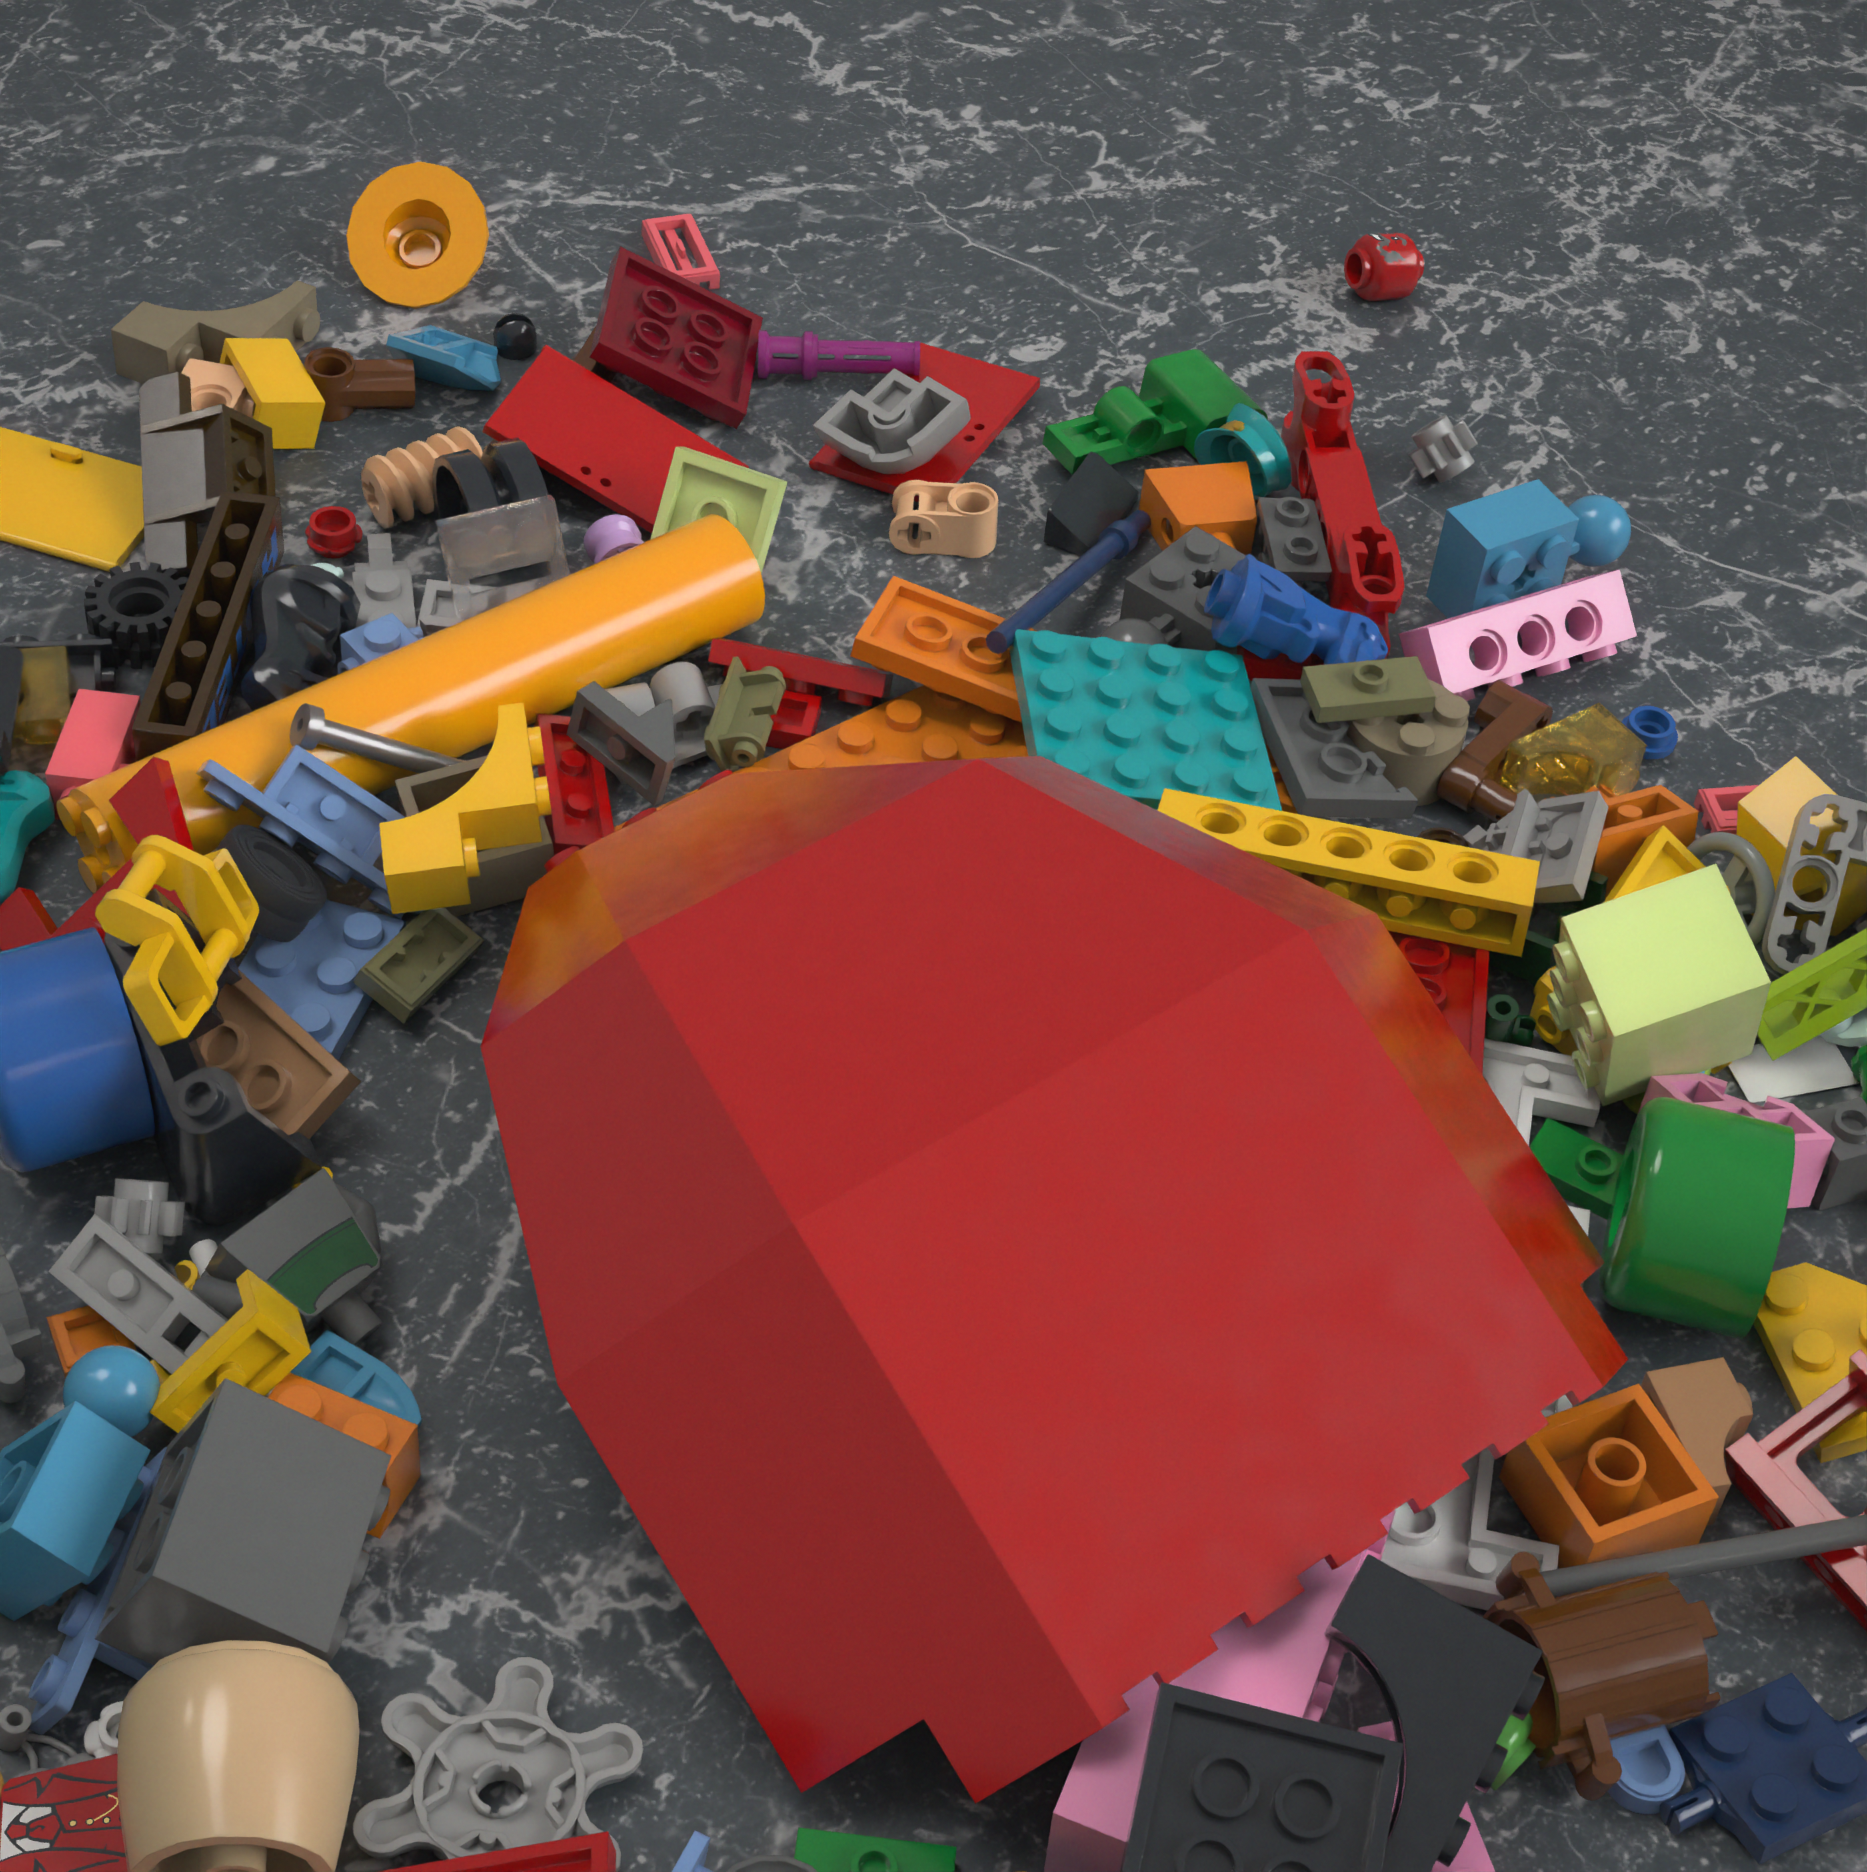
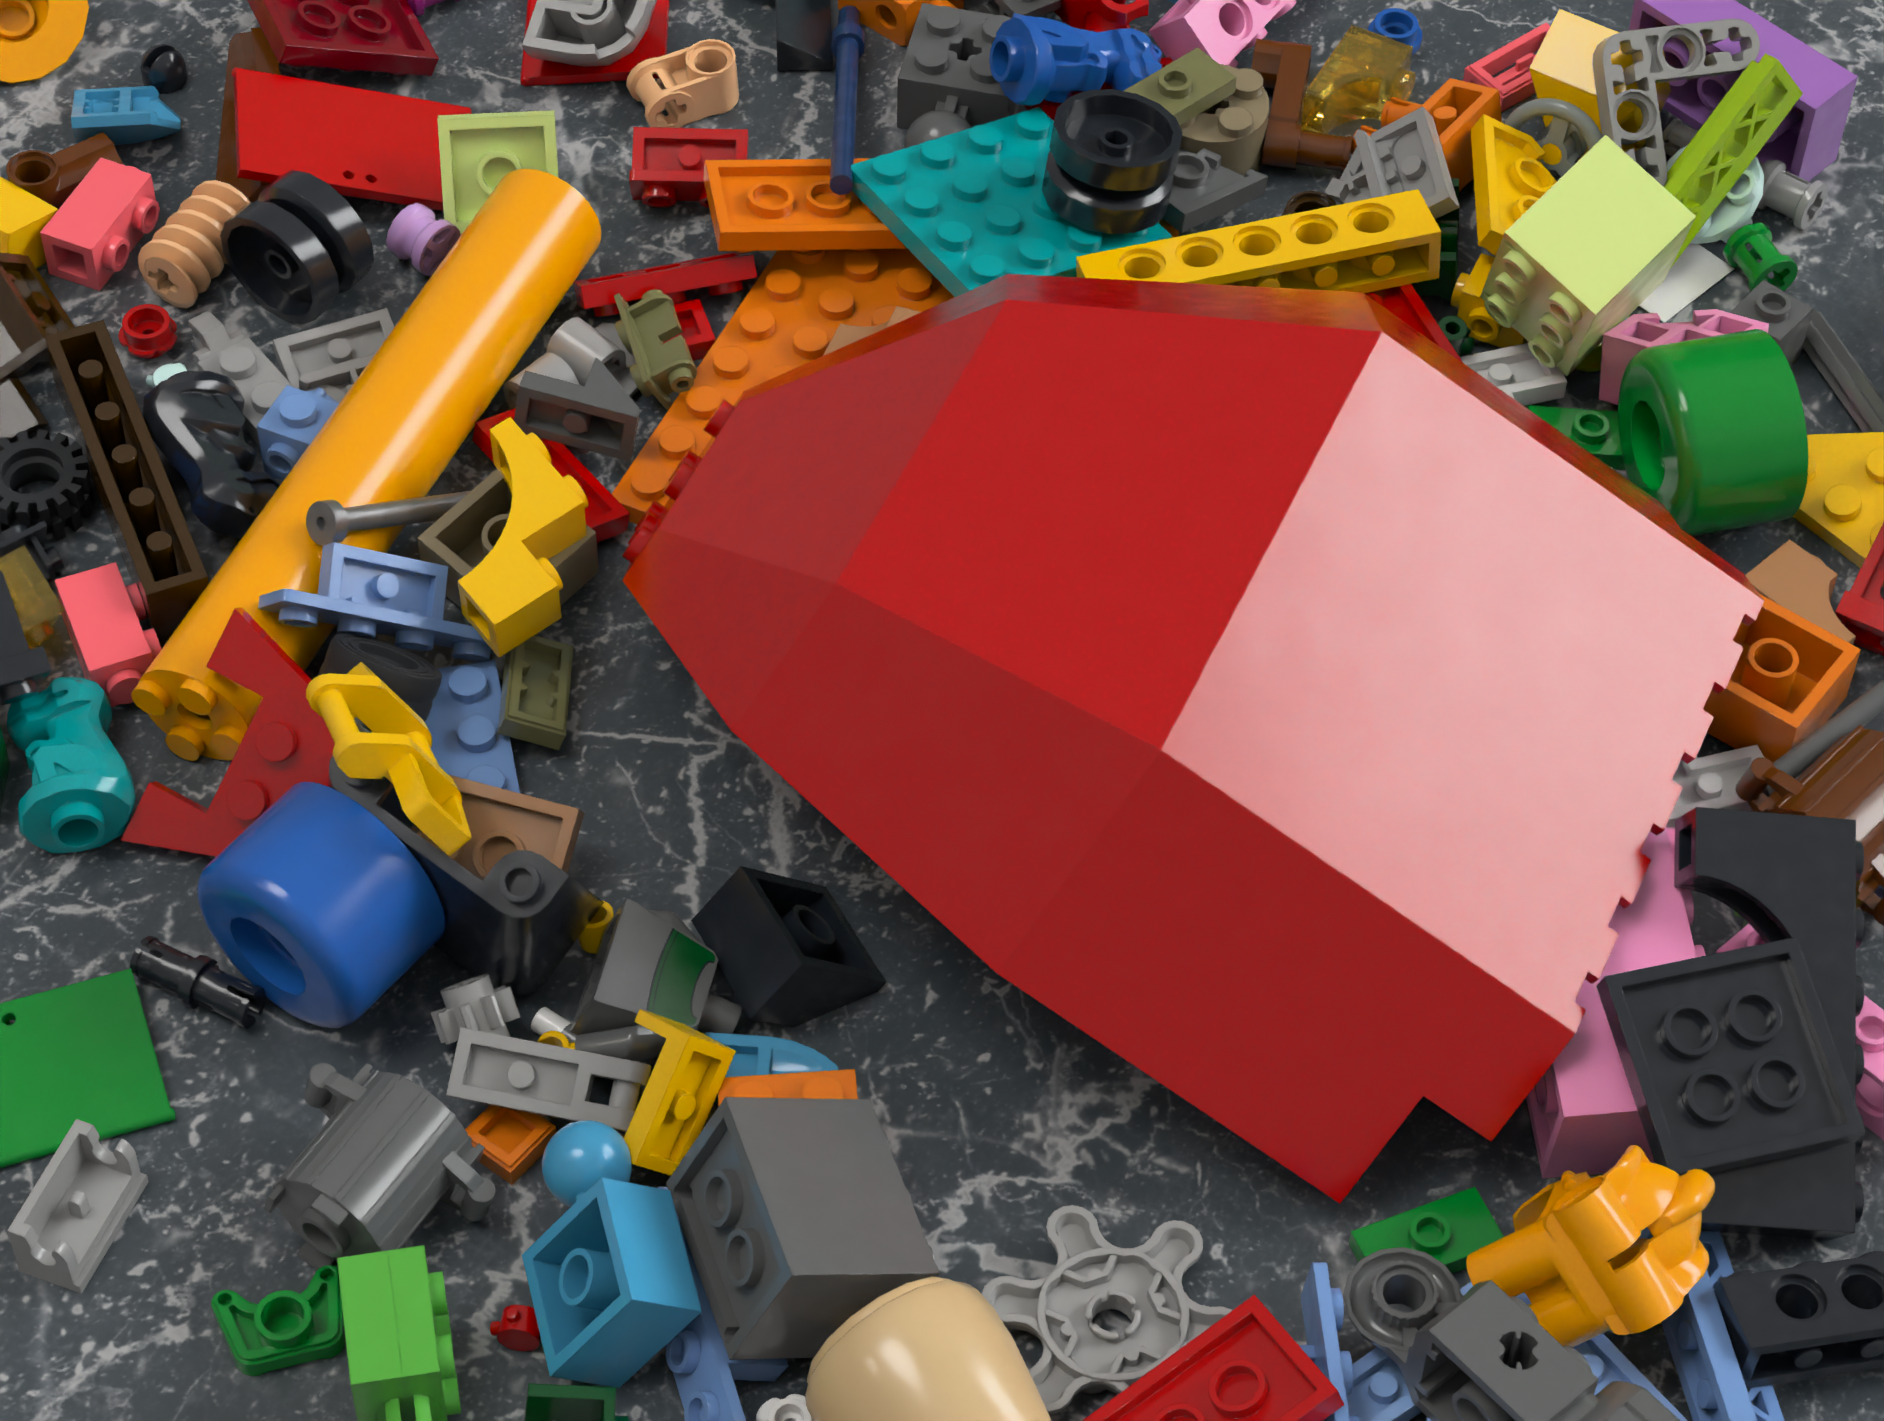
camera: 25 degrees left, 5 degrees up
clear plate [436,495,571,619] -> none
none -> coral brick [40,157,160,291]
none -> red bracket [629,127,749,208]
none -> black slope [691,866,886,1027]
none -> black wheel [1042,89,1183,234]

